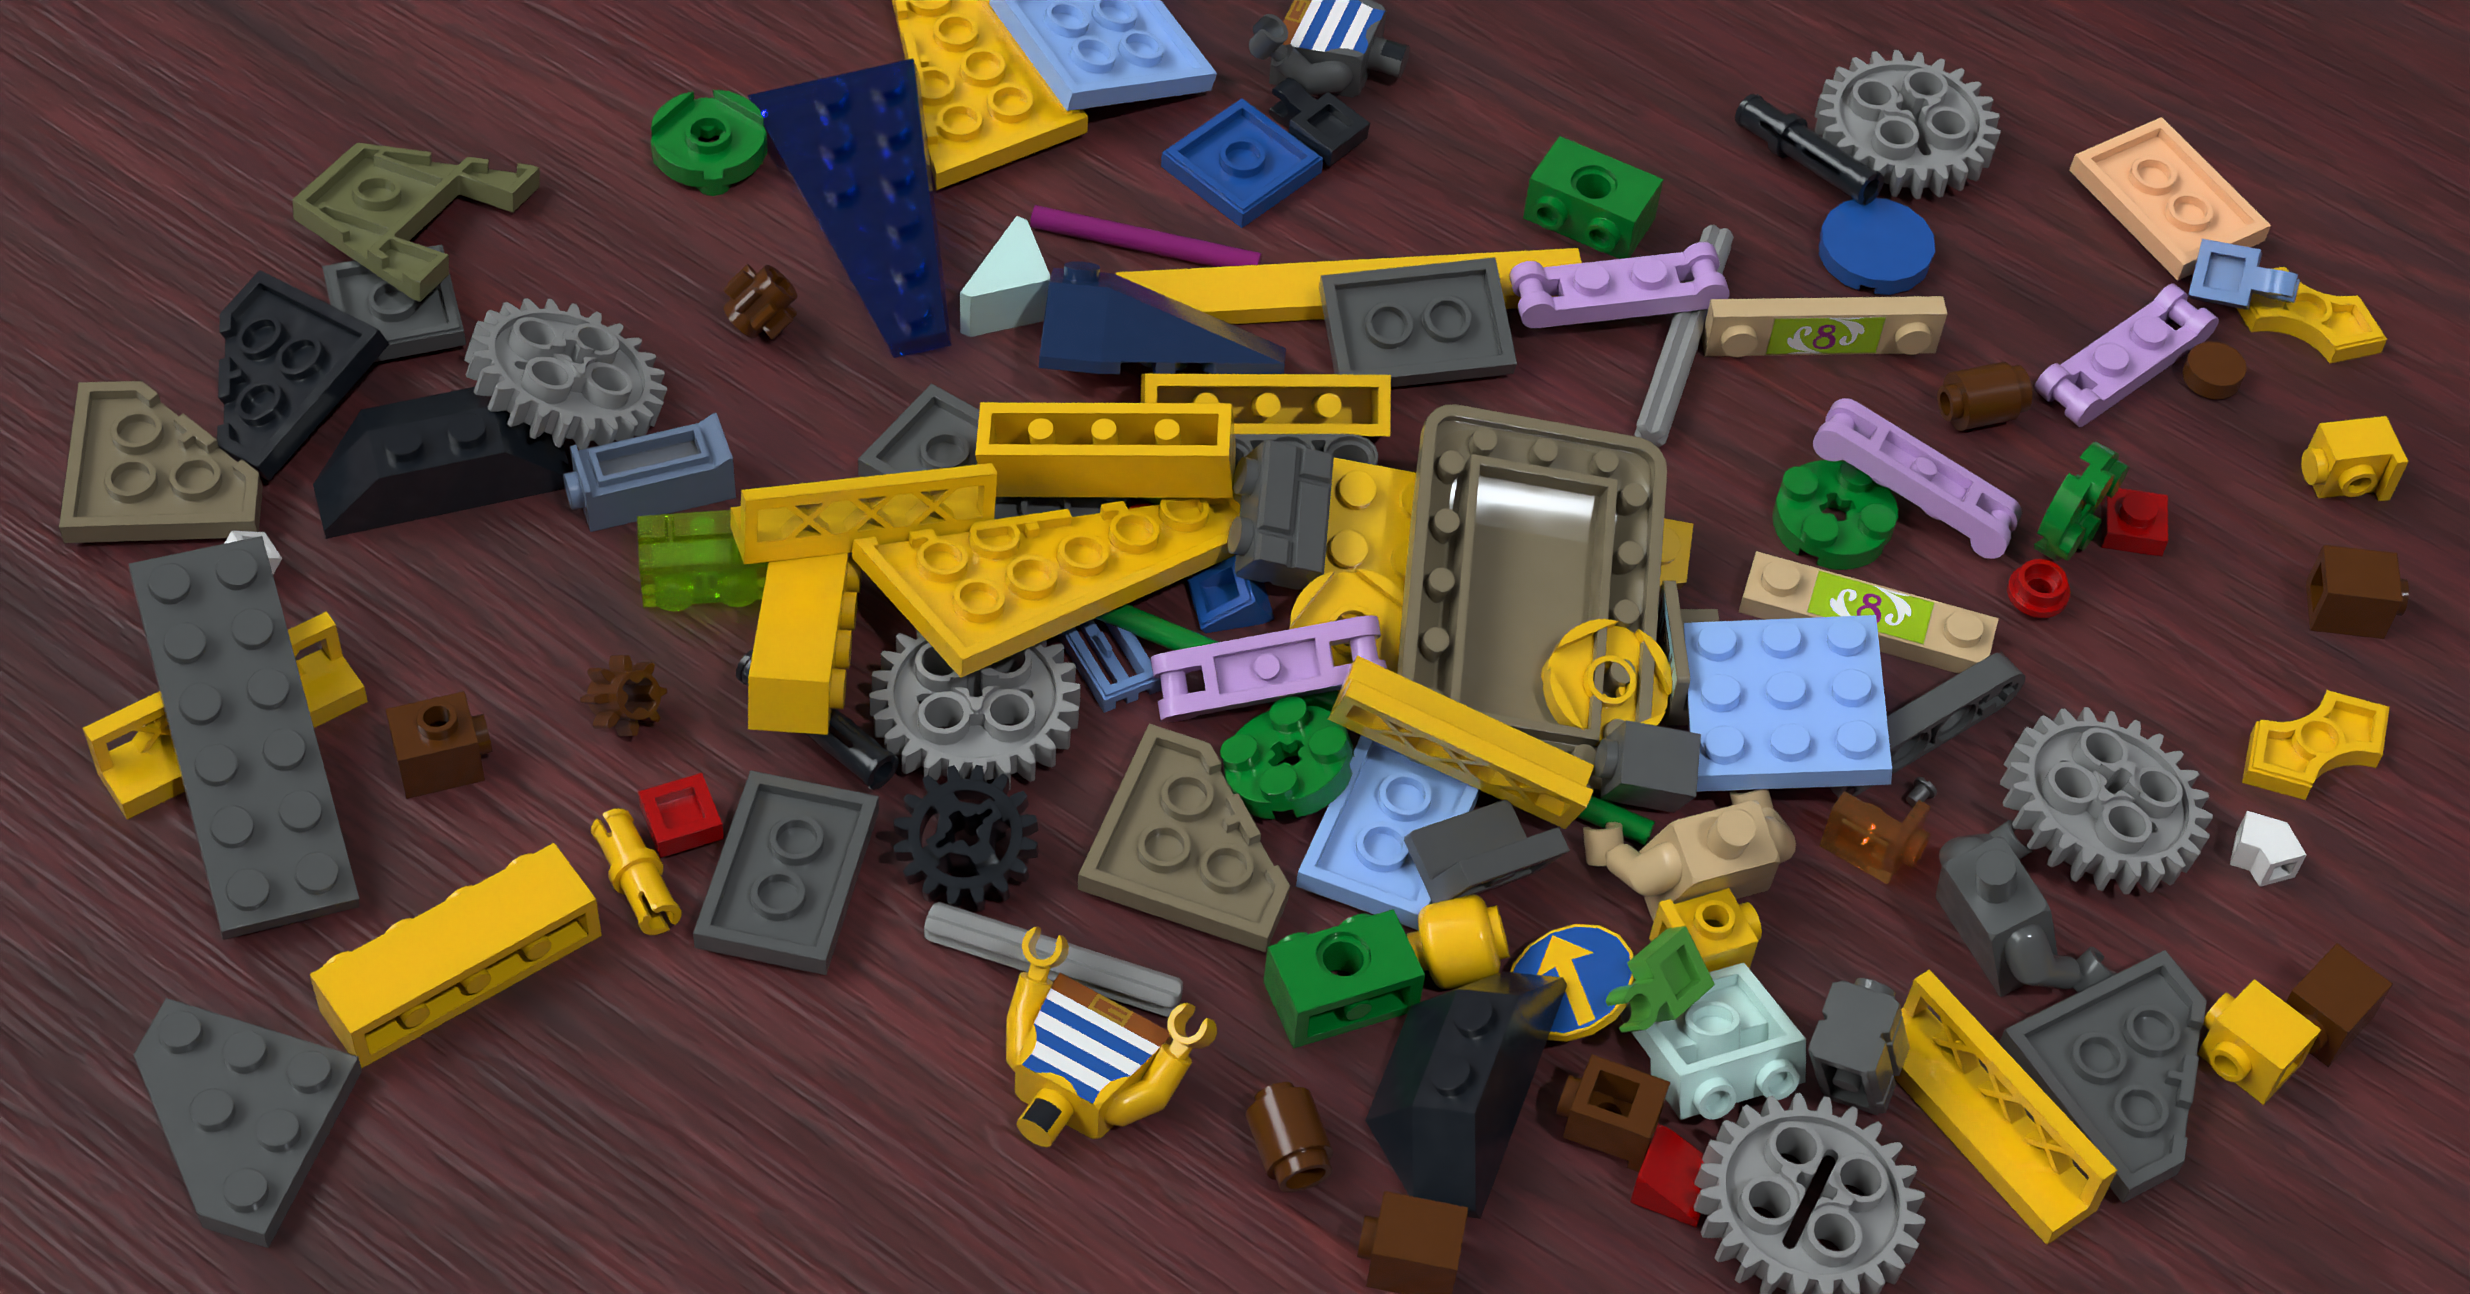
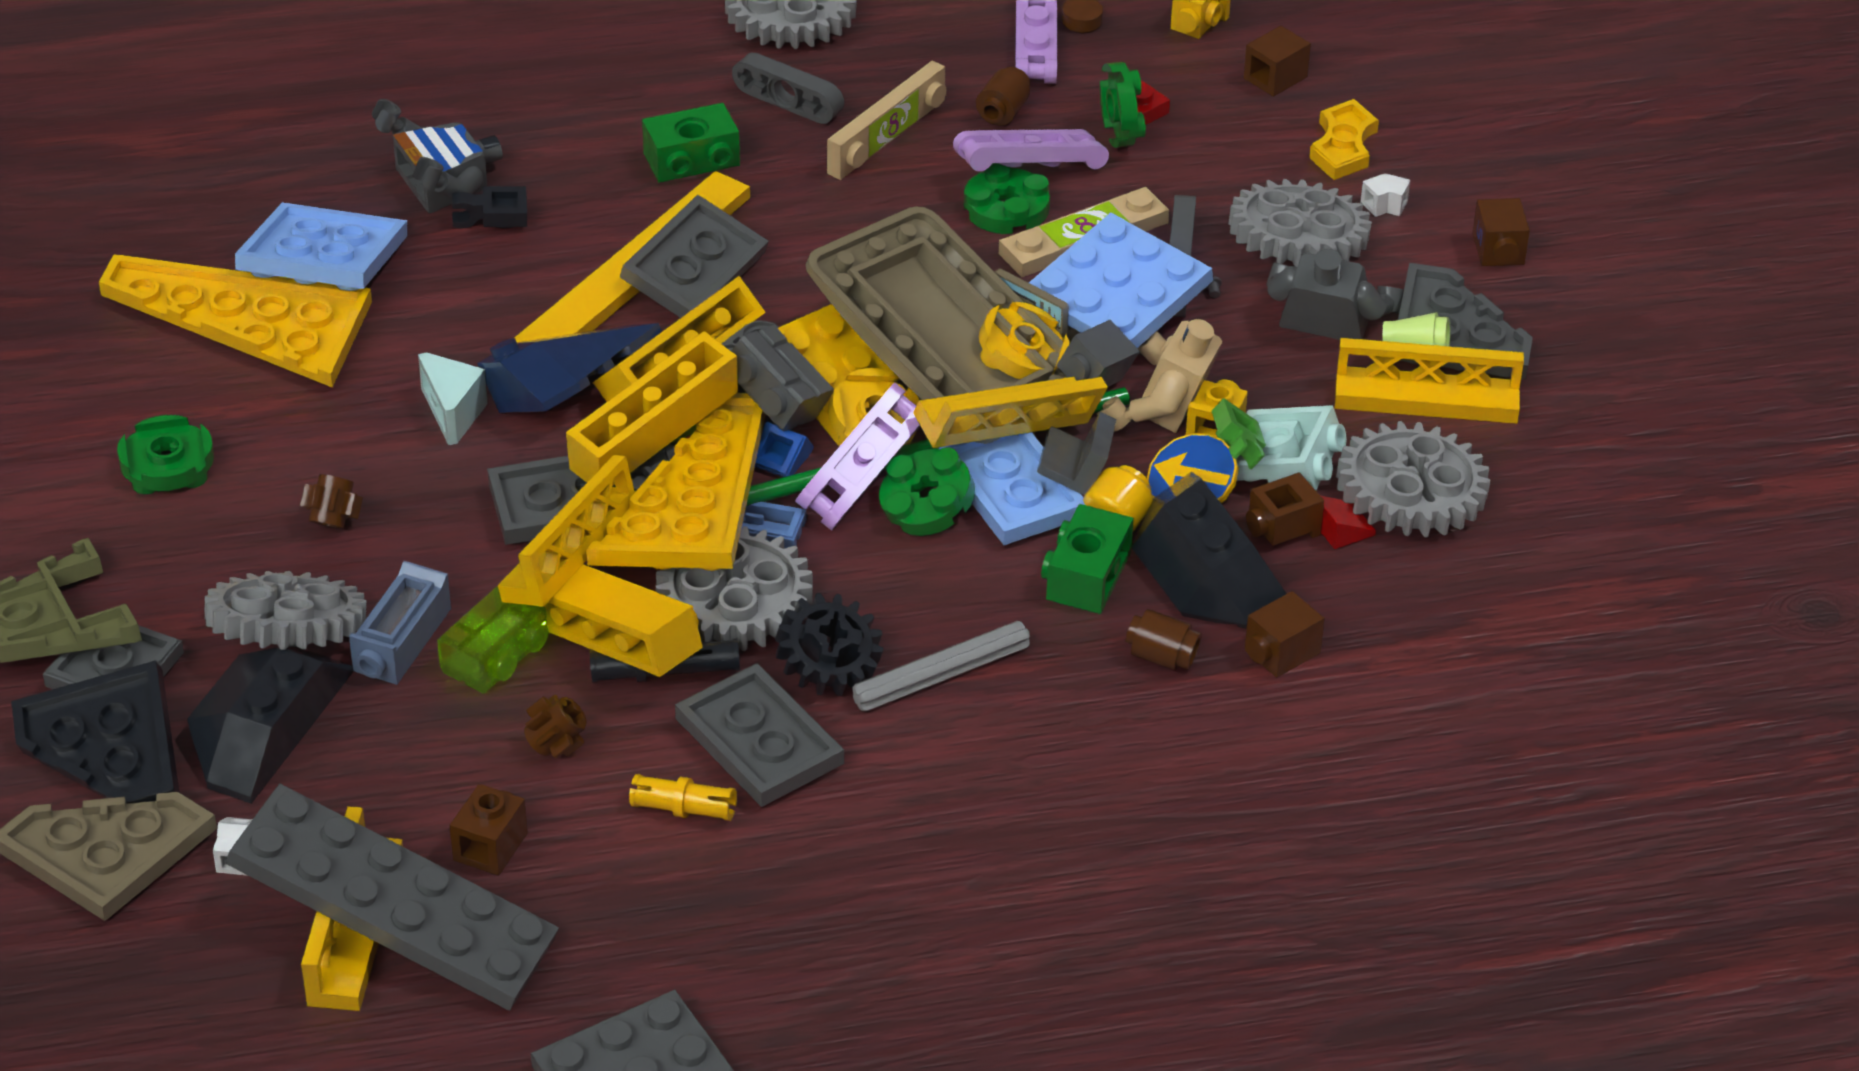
camera: 45 degrees left, 10 degrees down
yellow brick [310,843,602,1069] -> none
red plate [638,773,724,858] -> none
clear blue wing [747,59,952,358] -> none
torso [1006,927,1217,1148] -> none
magenta bar [1030,205,1262,267] -> none
dark tan plate [1078,723,1290,953] -> none
blue tile [1161,98,1323,228] -> none
lavender plate [1509,242,1730,328] -> none
light grey axle [1634,225,1734,447] -> none
black pin [1735,93,1884,205] -> none
dark grey brick [1808,978,1910,1116] -> none
blue tile [1818,198,1935,295] -> none
clear orange bracket [1819,791,1931,884] -> none
red plate [2007,559,2071,618] -> none
yellow brick [2198,979,2321,1105] -> none
none -> dark grey beam [732,53,844,124]
none -> yellowish green cone [1382,312,1450,346]

